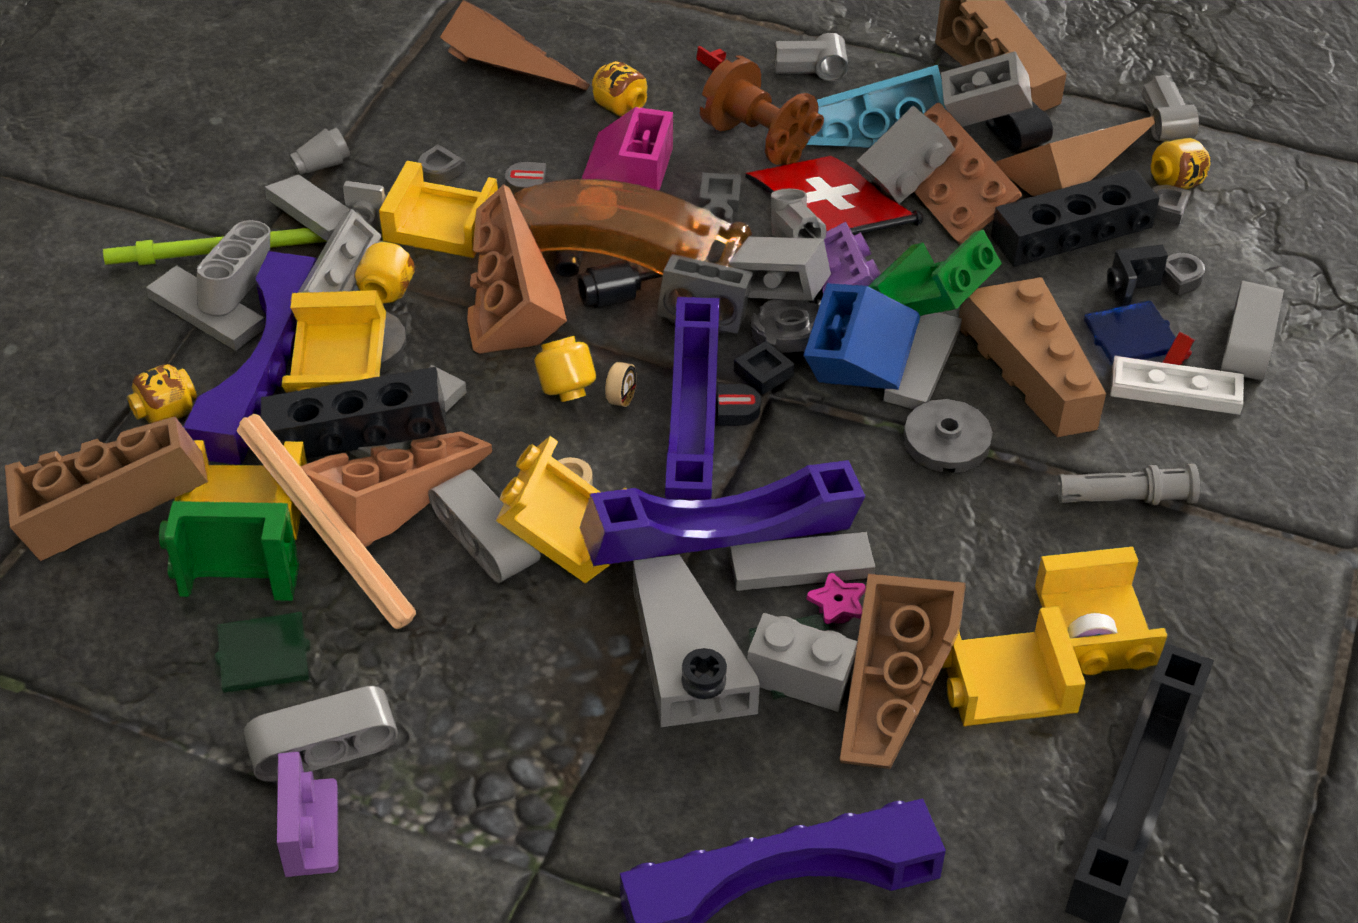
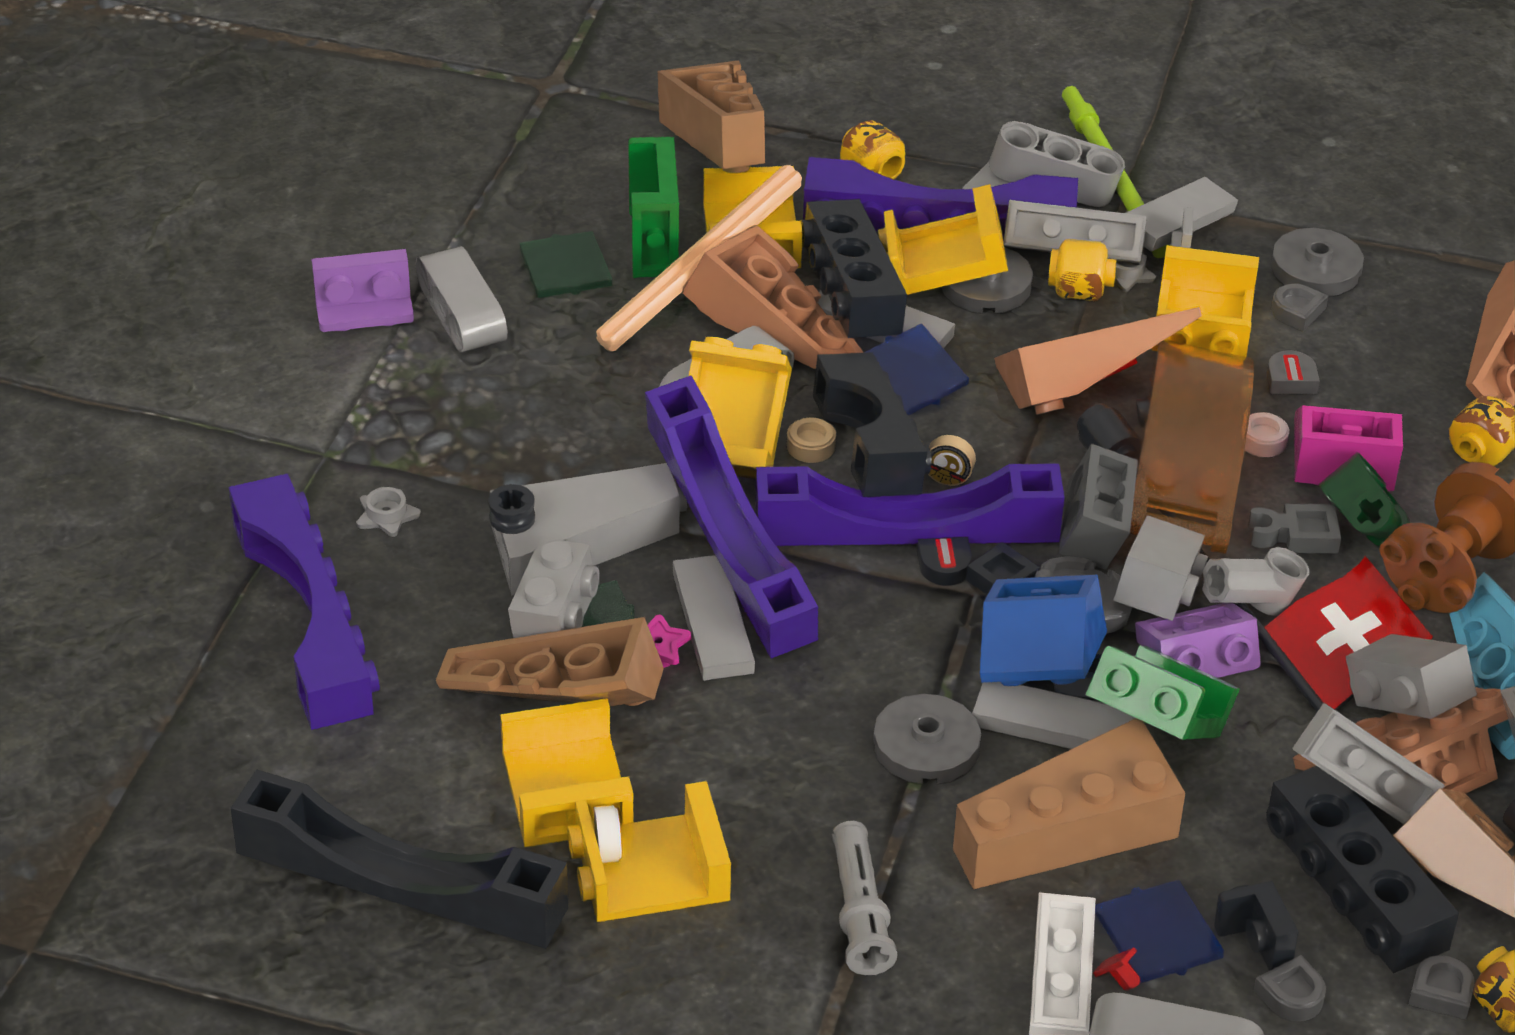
camera: 85 degrees right, 5 degrees down
light grey cone [289,127,350,176] -> none
yellow head [534,336,596,402] -> none
none -> light grey plate [356,487,421,537]
none -> black arch [813,352,932,497]
none -> clear blue piece [864,323,969,416]
none -> flat silver plate [1271,228,1364,296]
none -> light grey tile [1292,703,1445,824]
none -> dark green piece [1319,452,1410,548]

